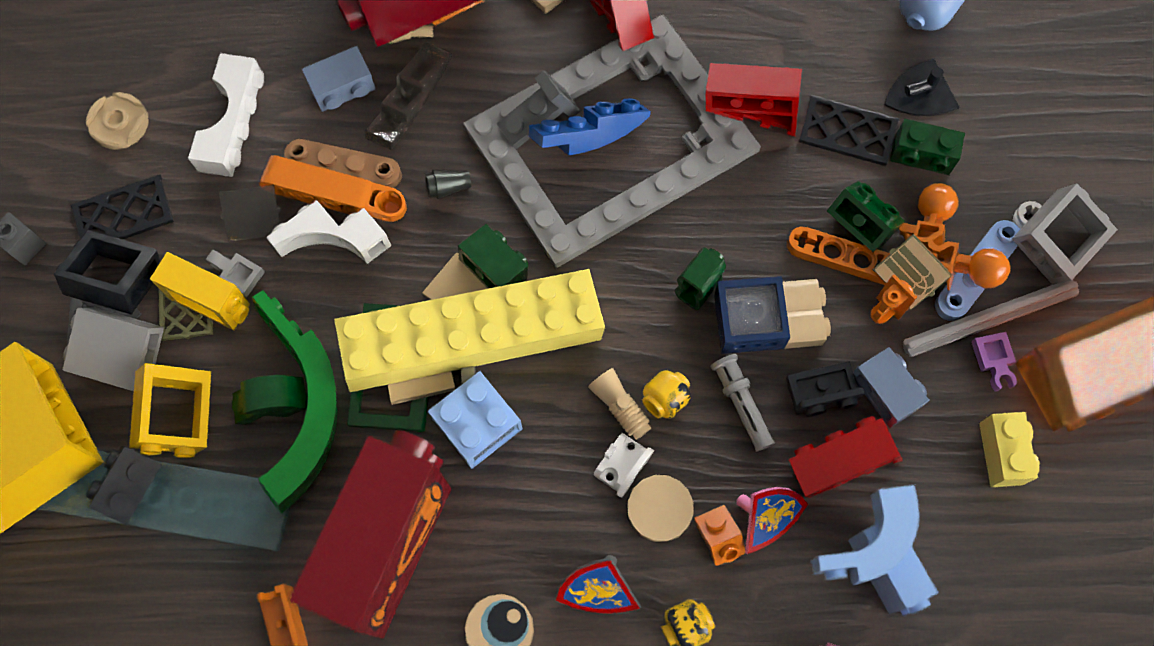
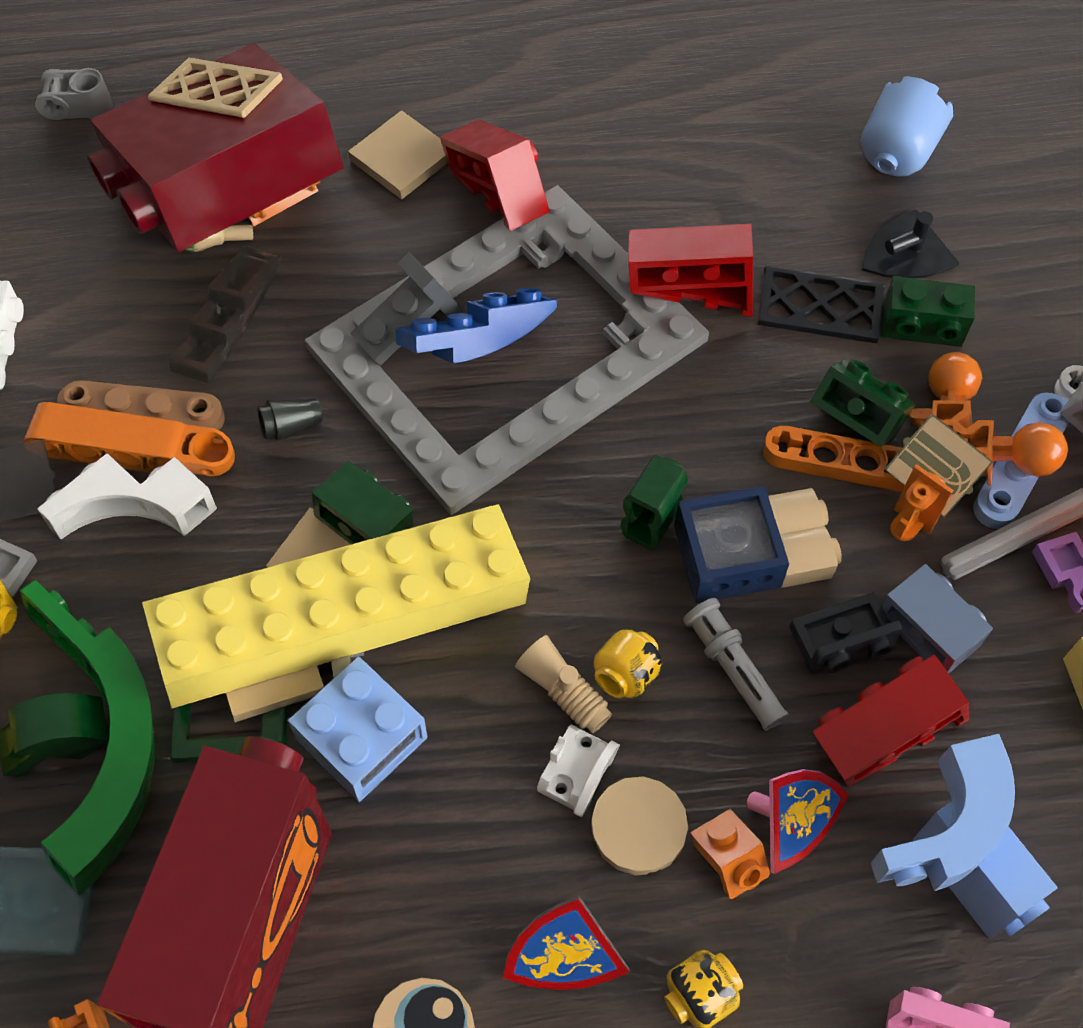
camera: 10 degrees left, 10 degrees down
sand blue brick [302,46,376,112] -> none

